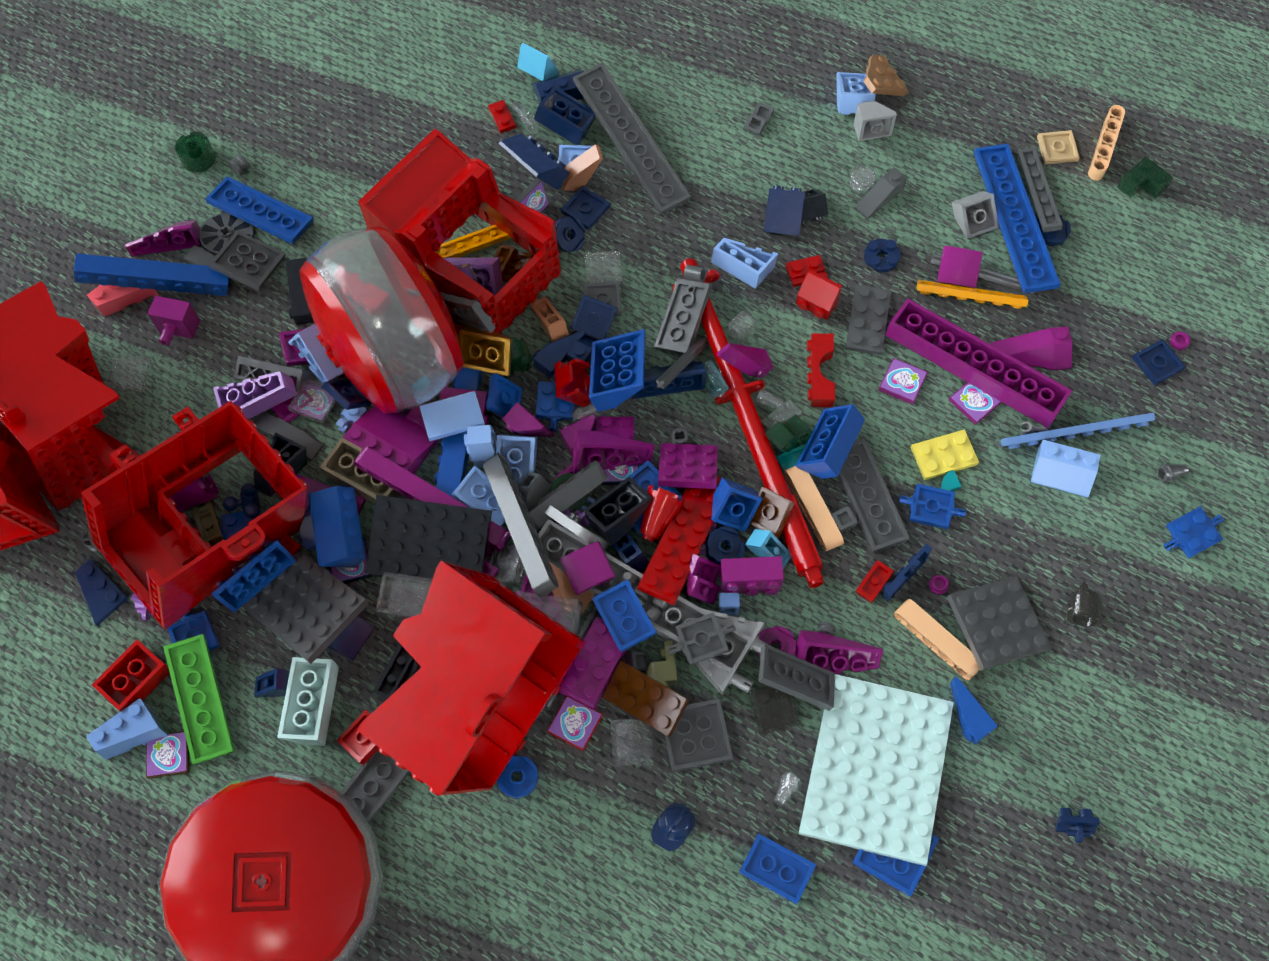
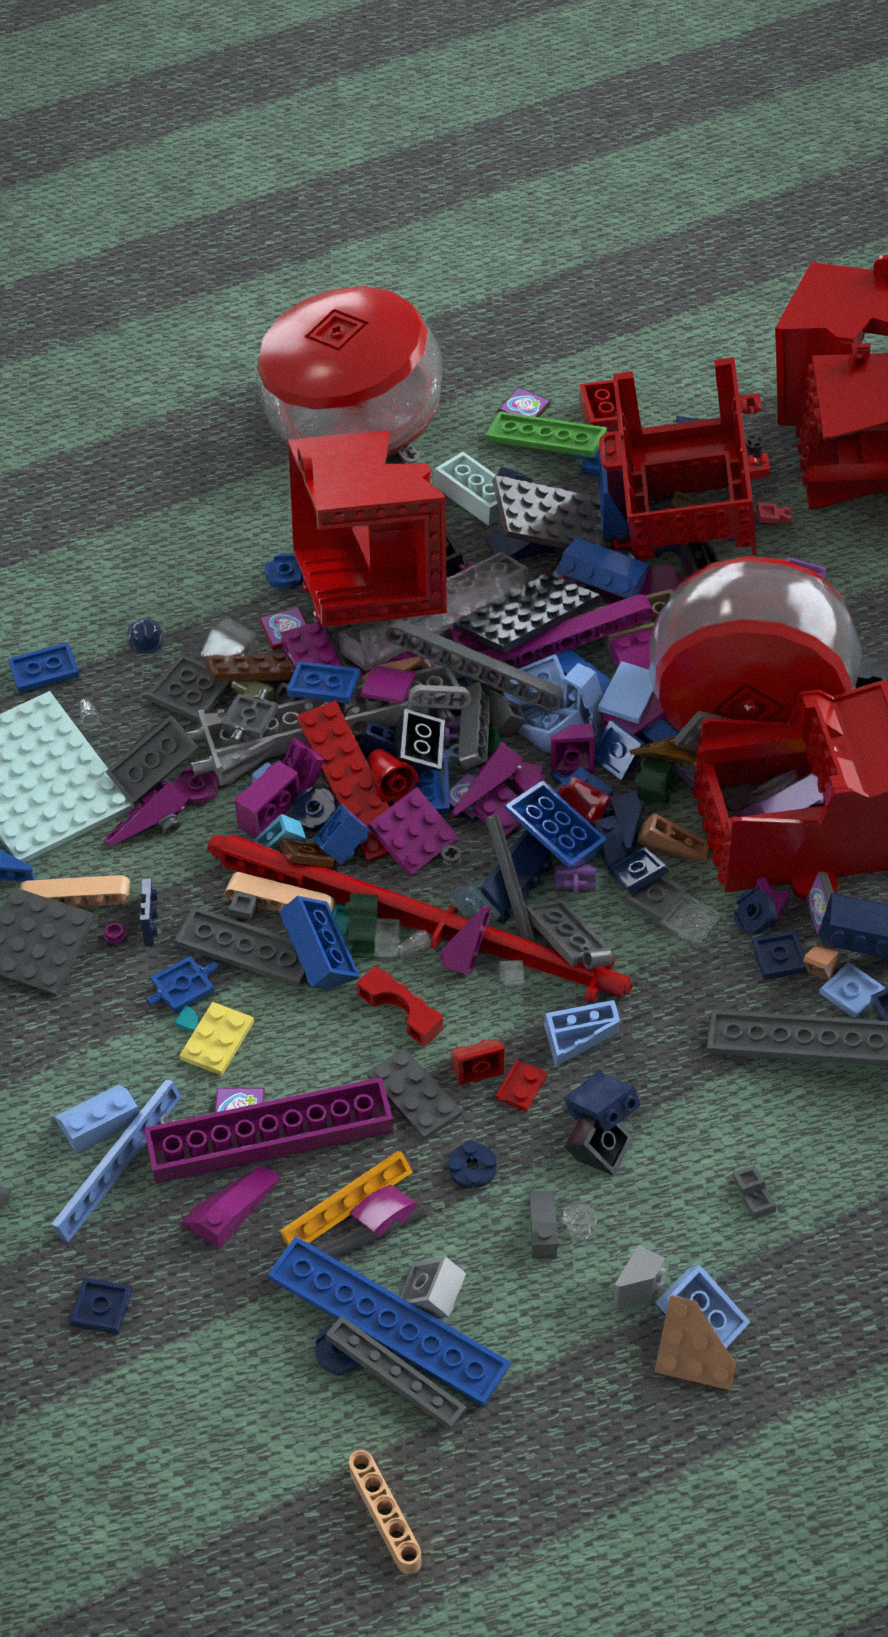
camera: 130 degrees right, 15 degrees down
medium blue wedge [86,698,168,760] -> none
red plate [855,560,894,604] -> none
tile [879,358,928,405] -> none
tan tile [1037,130,1080,164] -> none
clear green brick [1117,156,1173,199] -> none
magenta tile [1170,332,1190,350] -> none

